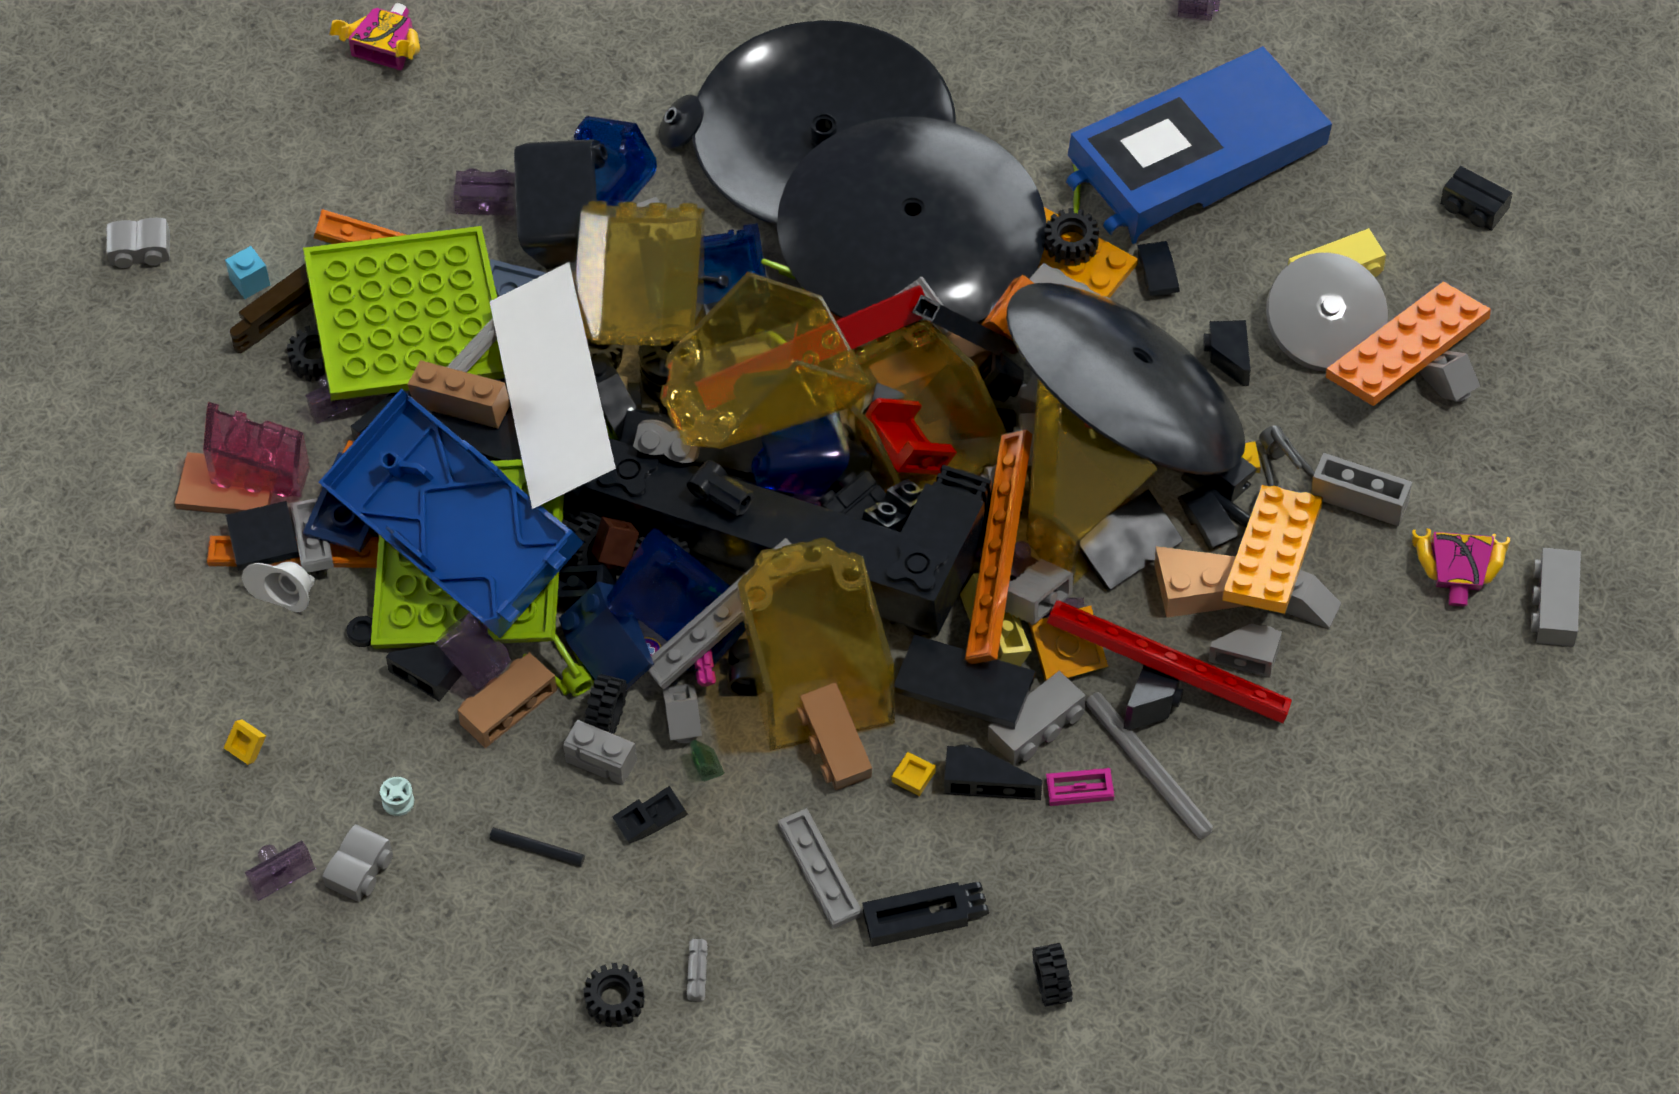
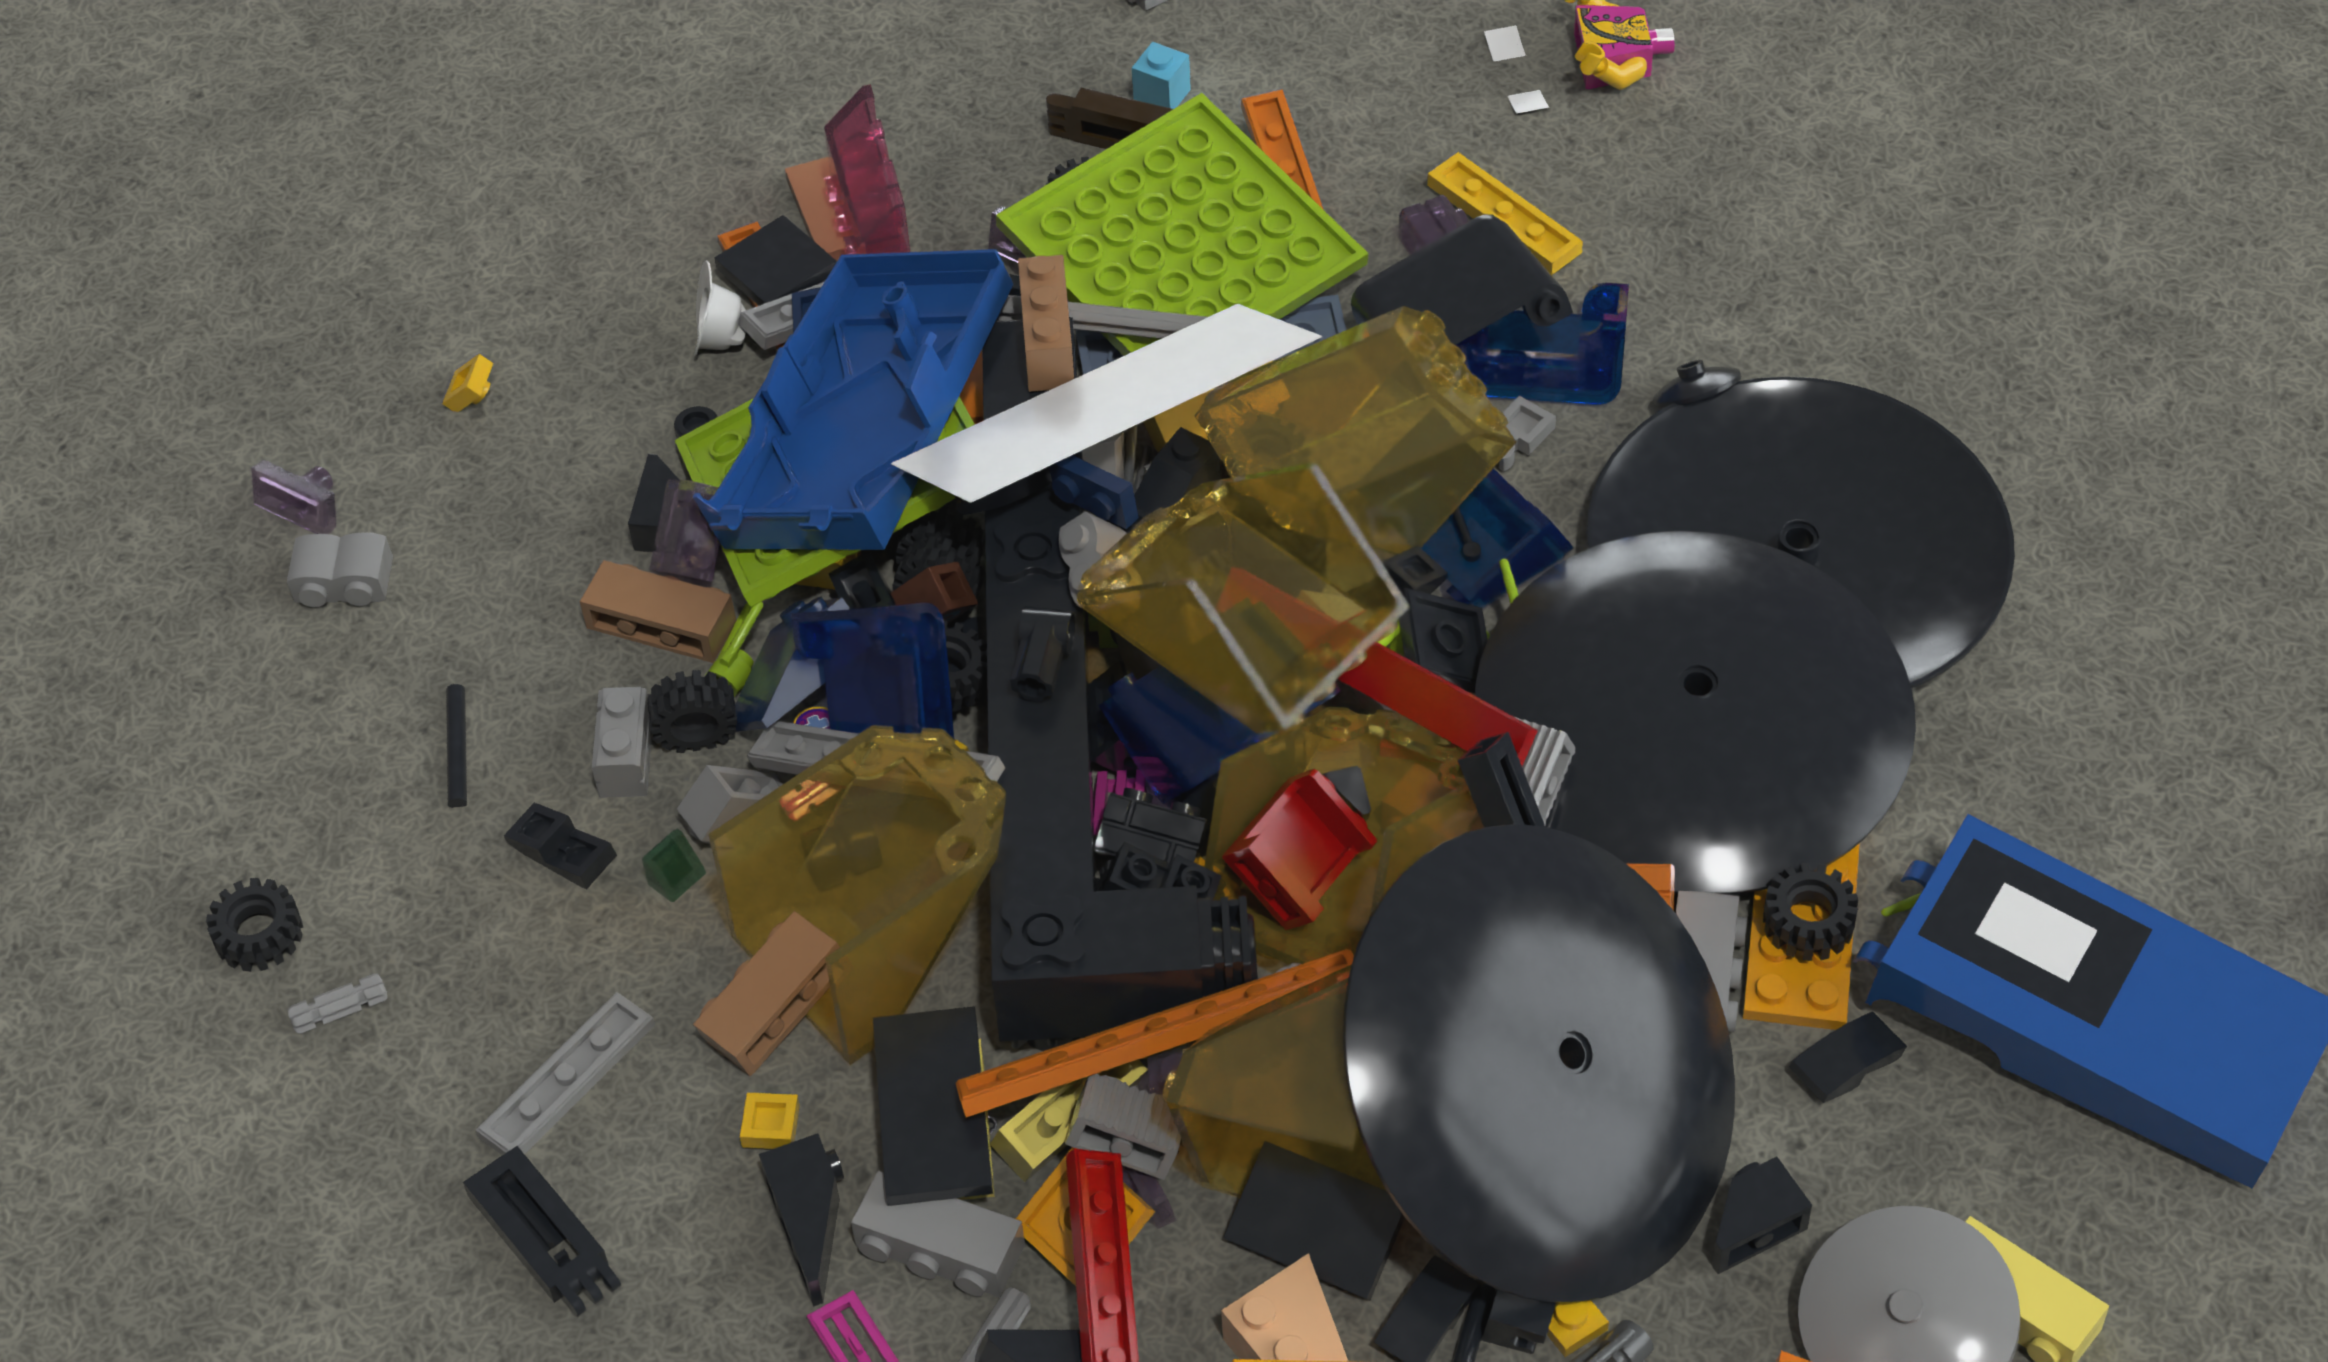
camera: 65 degrees right, 5 degrees down
light aqua wheel [380,777,414,816] -> none
none -> dark blue plate [1049,455,1139,529]
none -> yellow plate [1427,152,1583,275]
none -> white sticker [1484,25,1549,114]

